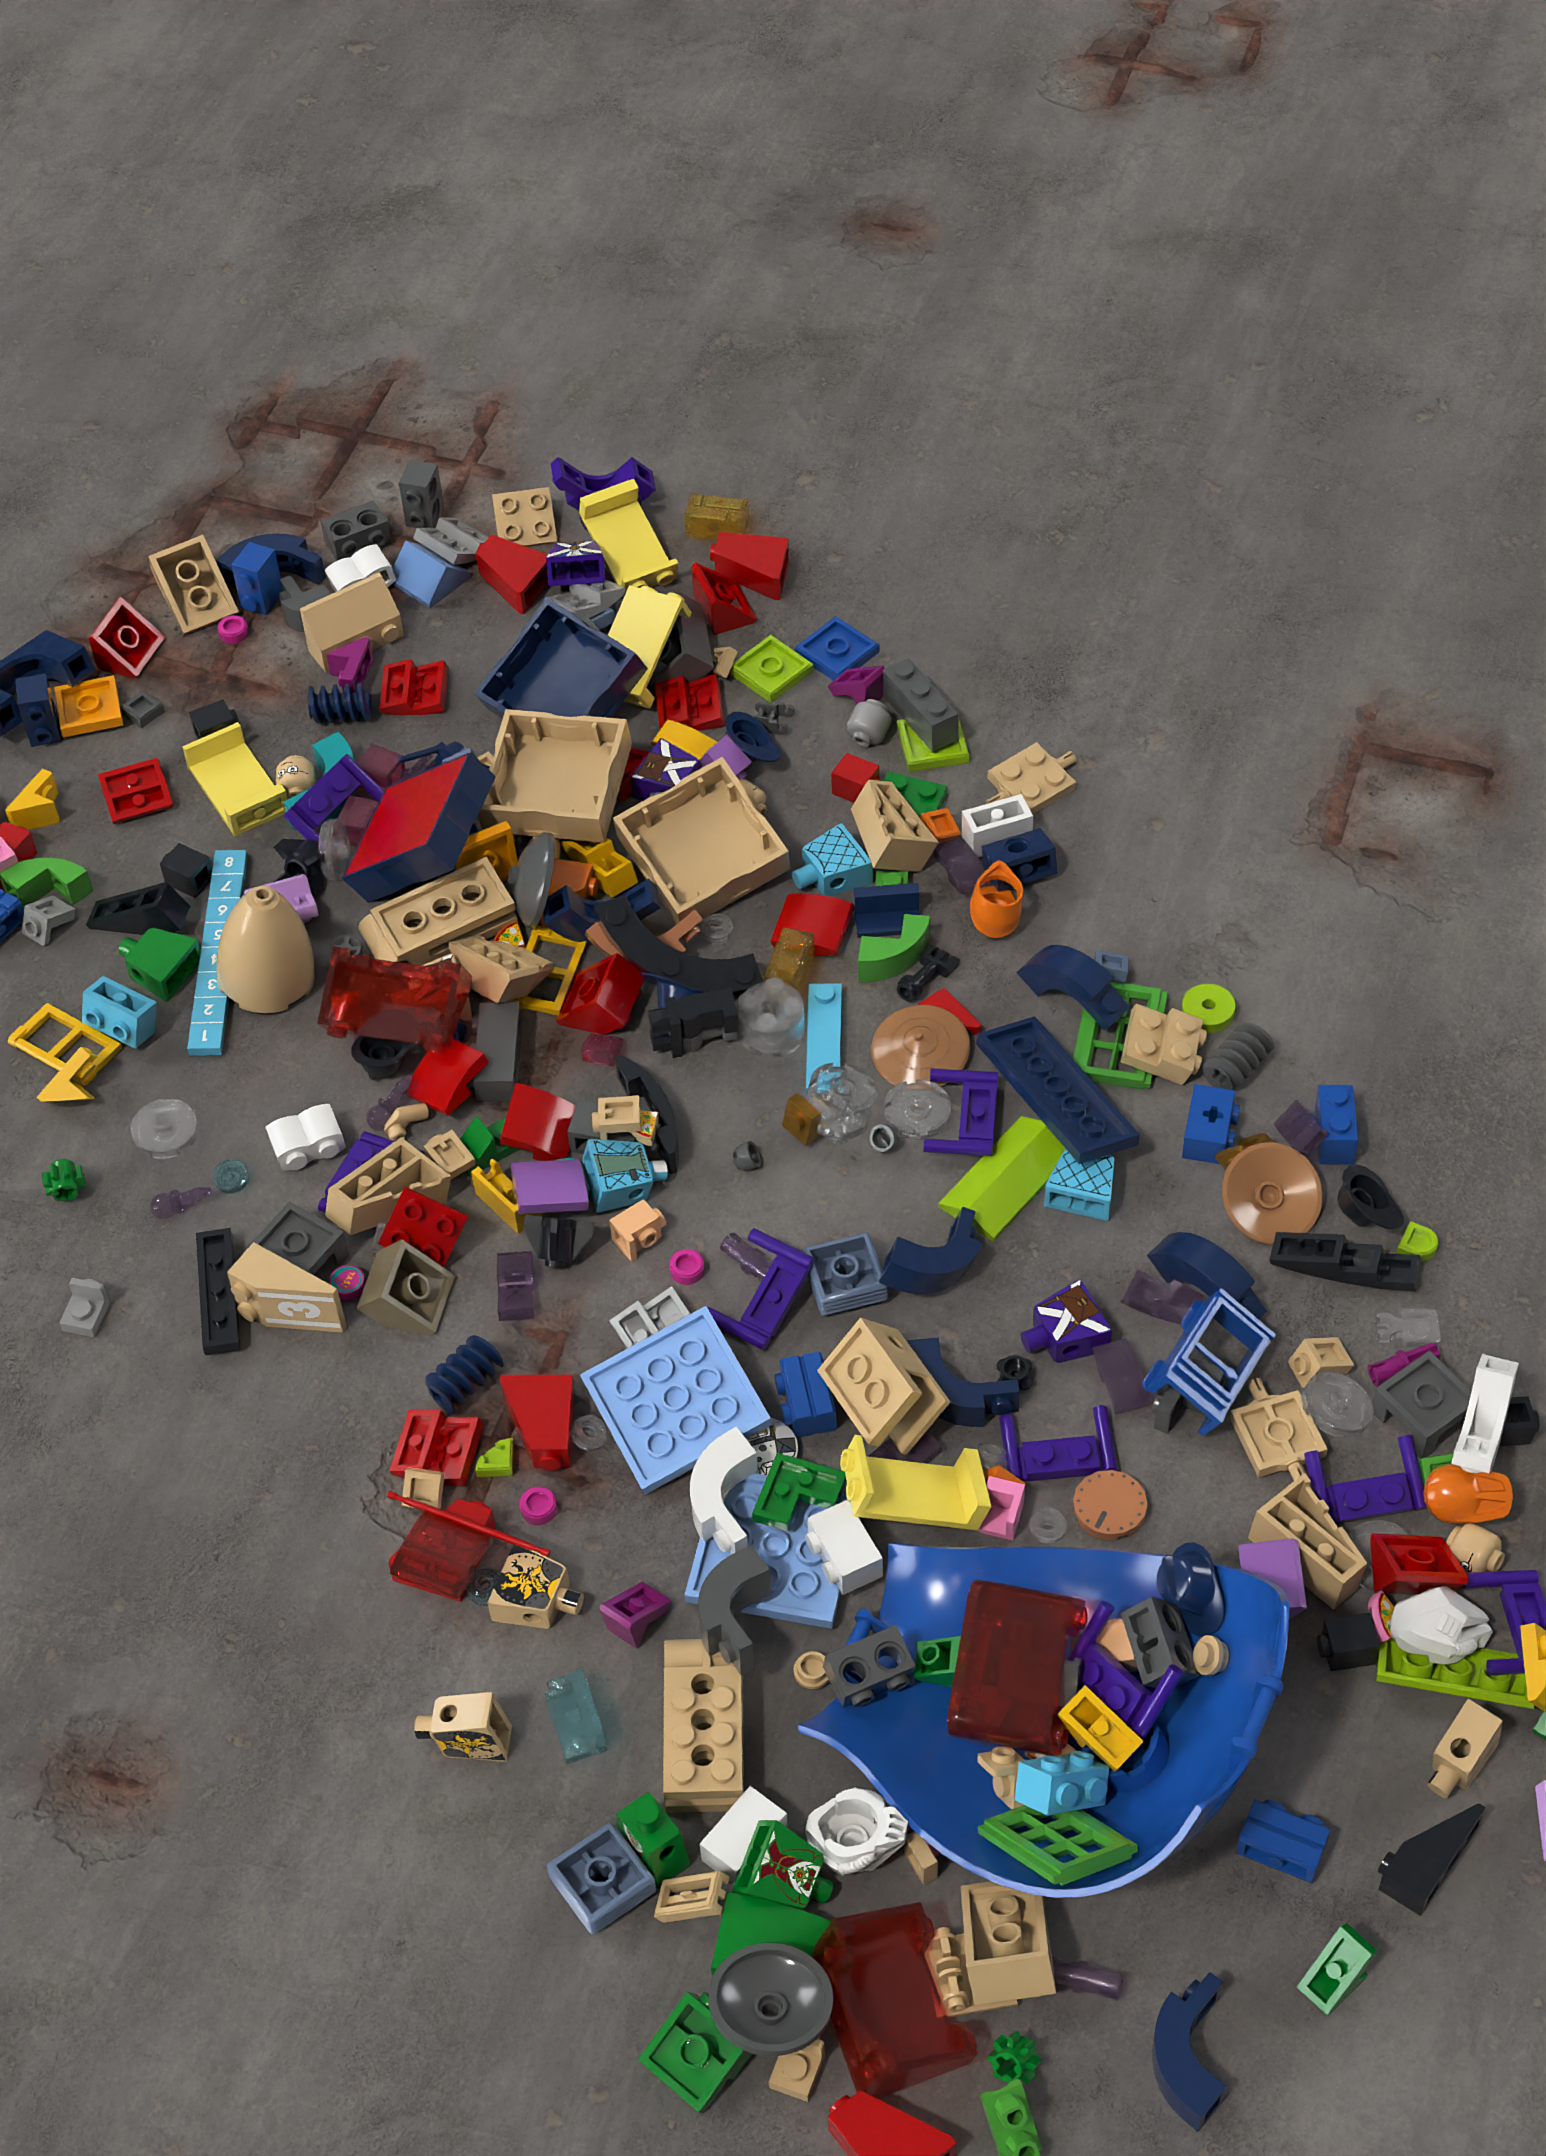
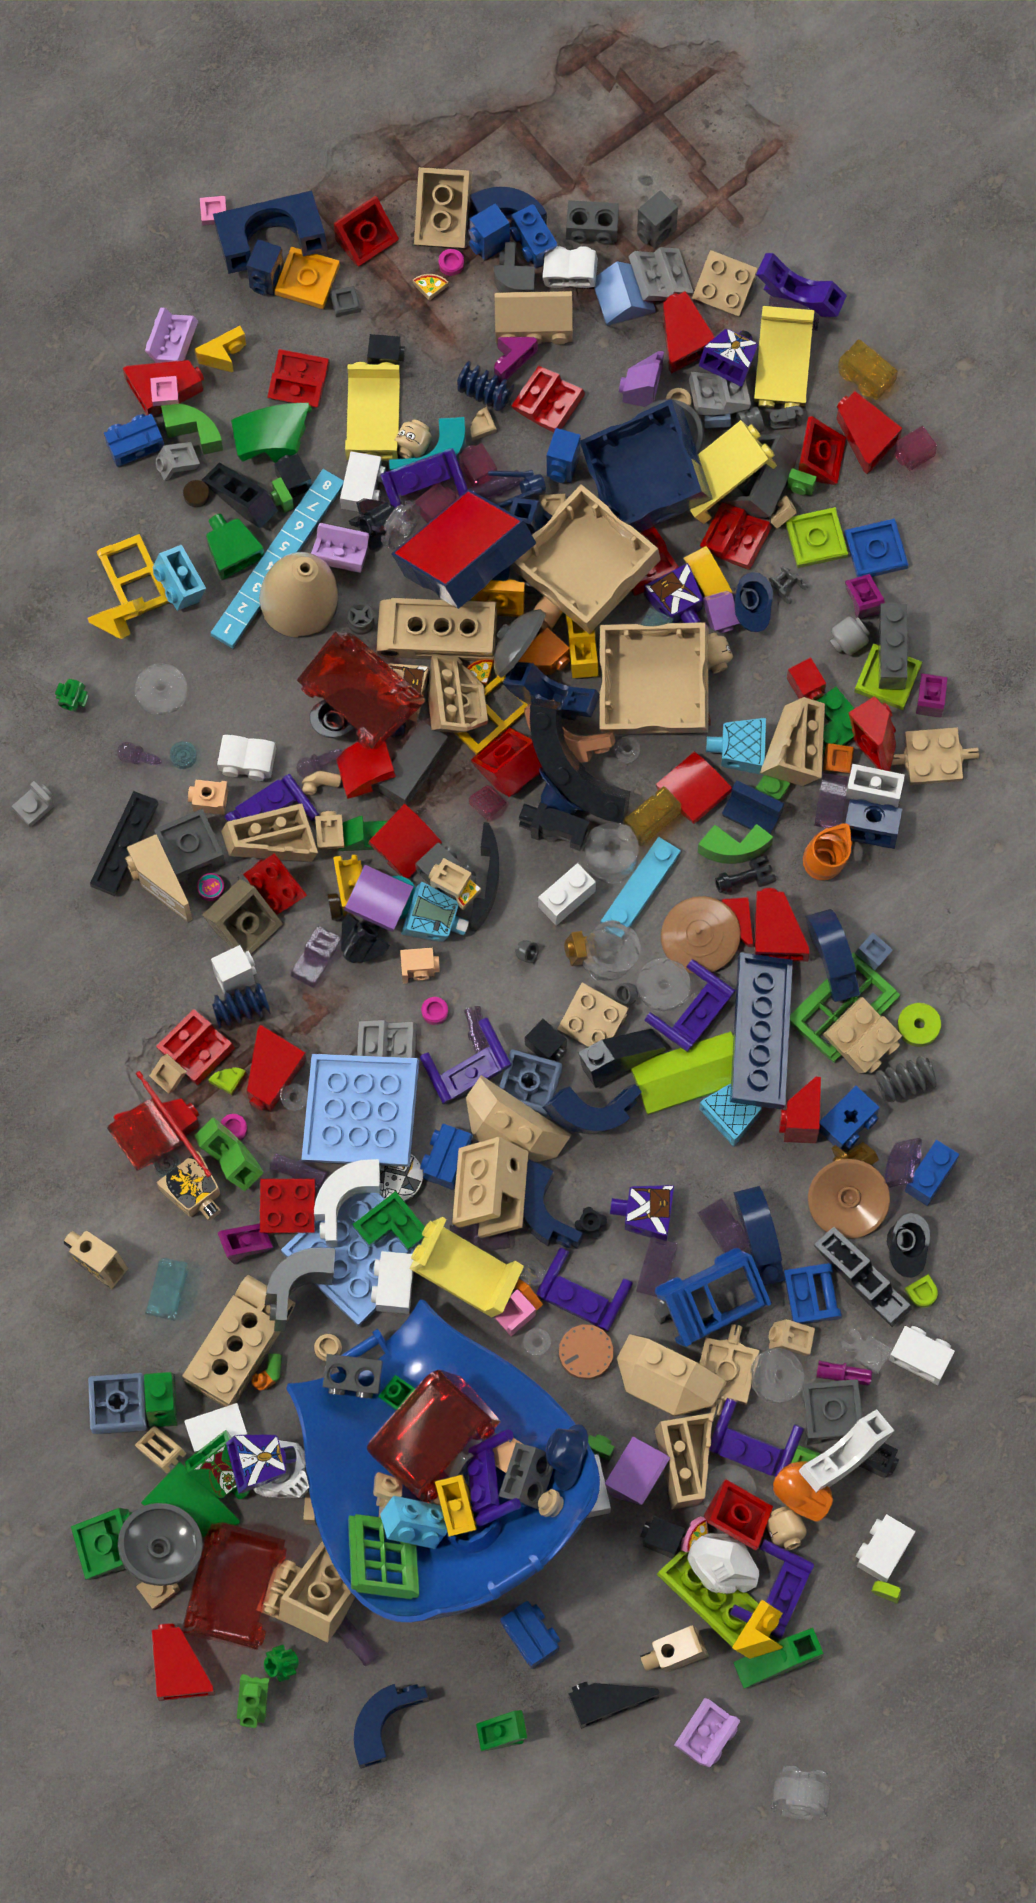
camera: 30 degrees right, 20 degrees up
none -> dark brown tile [183,480,209,507]
none -> light nougat brick [188,780,229,815]
none -> bright green brick [194,1117,264,1191]
none -> white brick [211,945,257,995]
none -> torso [226,1435,297,1494]
none -> green slope [231,403,312,463]
none -> arm [251,1354,282,1390]
none -> red hinge [260,1179,316,1233]
none -> bright green plate [270,477,294,513]
none -> clear purple pin [270,1153,327,1188]
none -> dark brown tile [327,893,342,920]
none -> white brick [340,451,386,512]
none -> tile [413,274,449,301]
none -> tan wedge [466,1075,571,1162]
none -> tan tile [470,407,496,441]
none -> blue bracket [510,205,557,269]
none -> black brick [525,1018,567,1062]
none -> white brick [538,863,596,926]
none -> blue brick [546,428,581,483]
none -> tan hinge [557,982,629,1047]
none -> black slope [578,1028,666,1088]
none -> tan wedge [617,1334,726,1416]
none -> medium lavender slope [619,351,664,407]
none -> red slope [755,888,809,962]
none -> dark grey piece [769,406,803,429]
none -> red slope [779,1076,821,1144]
none -> blue plate [784,1263,842,1324]
none -> bright green plate [787,468,816,496]
none -> red slope [849,696,896,771]
none -> white brick [889,1326,955,1385]
none -> clear pink brick [895,425,937,471]
none -> magenta slope [916,673,948,717]

